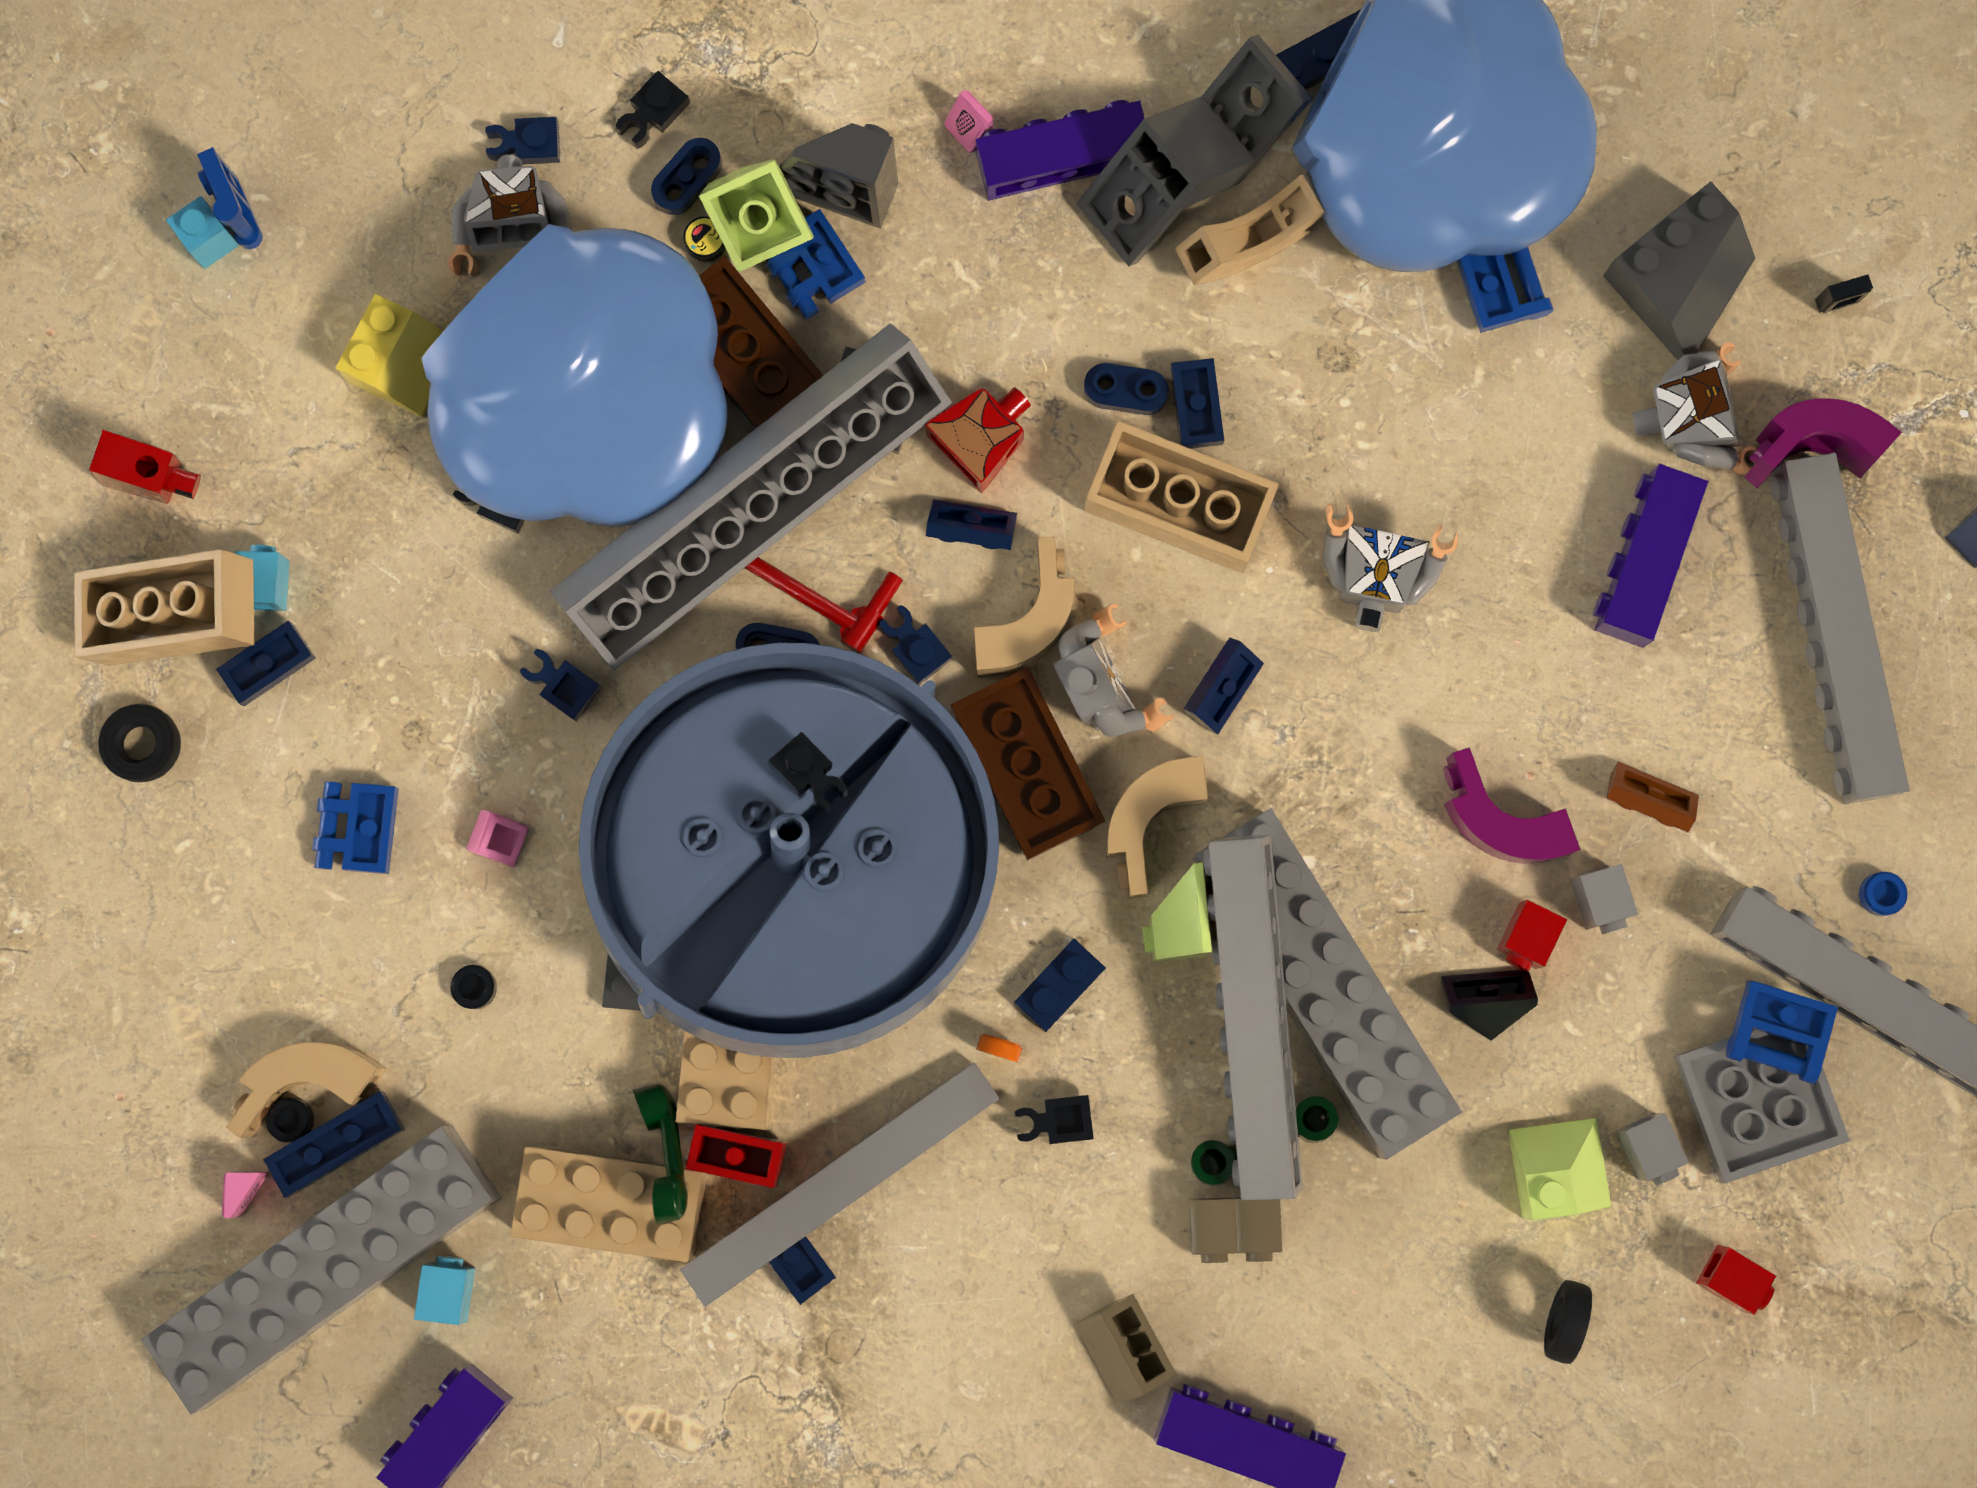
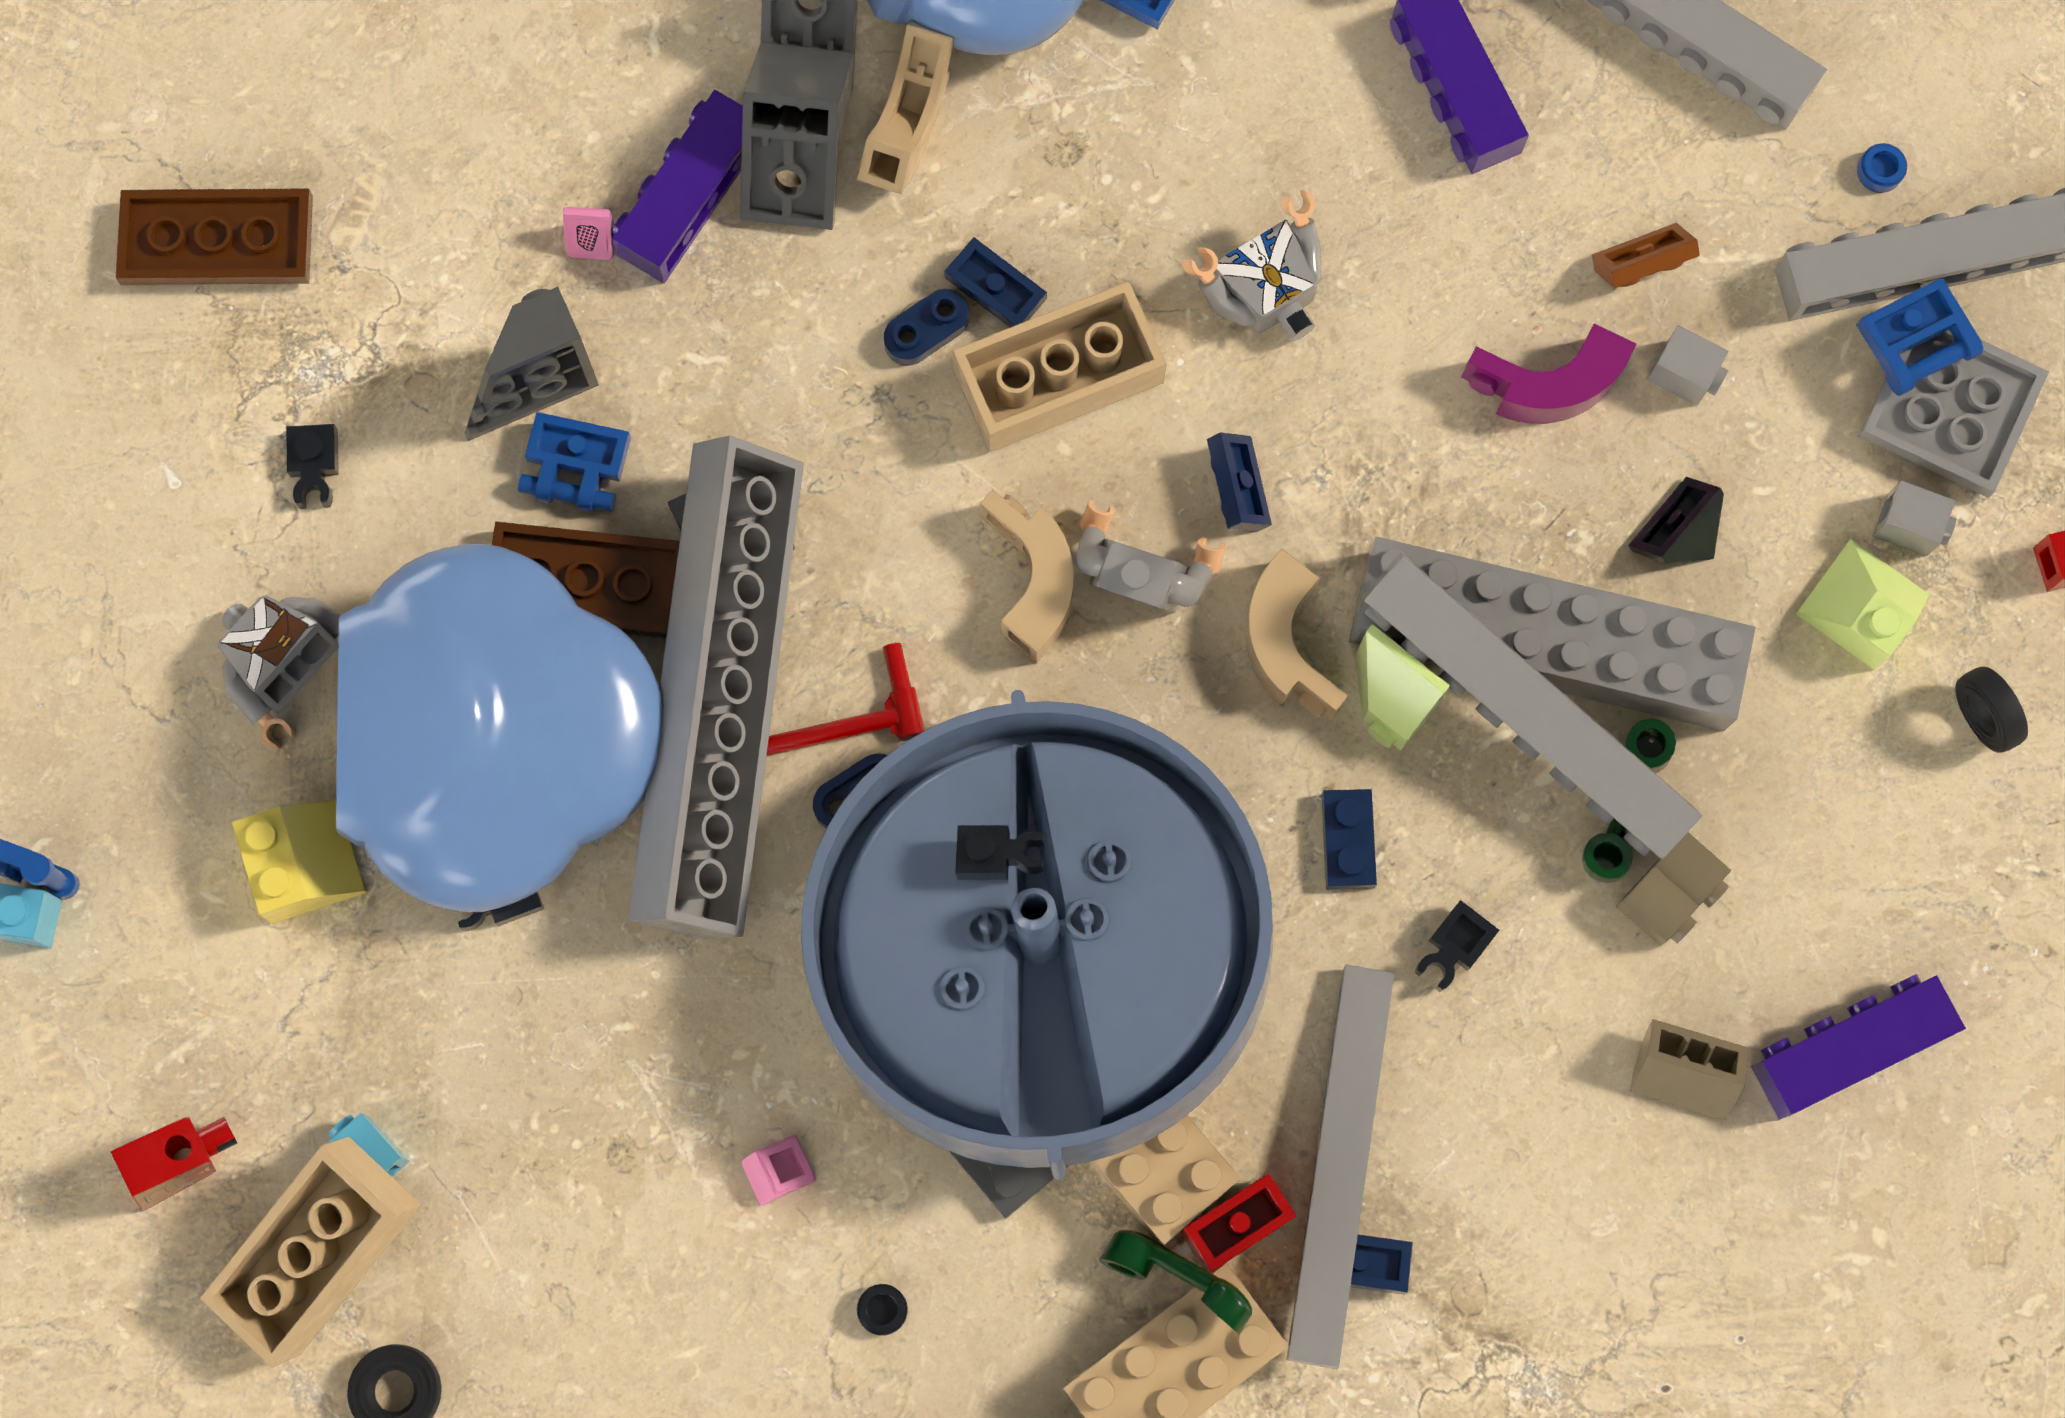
camera: 50 degrees left, 5 degrees down
dark blue plate [216,620,316,706] -> none
blue plate [312,781,399,874] -> none
dark blue plate [485,117,560,165] -> none
dark blue plate [520,649,602,722] -> none
dark blue plate [651,138,722,215] -> none
tile [683,216,726,262] -> none
yellowish green slope [699,159,814,272] -> none
dark blue plate [879,605,953,685] -> none
torso [925,387,1031,493] -> none
dark blue plate [926,499,1017,550] -> none
reddish brown plate [950,667,1106,861] -> none
orange tile [976,1033,1022,1063] -> none
red brick [1496,899,1568,972] -> none

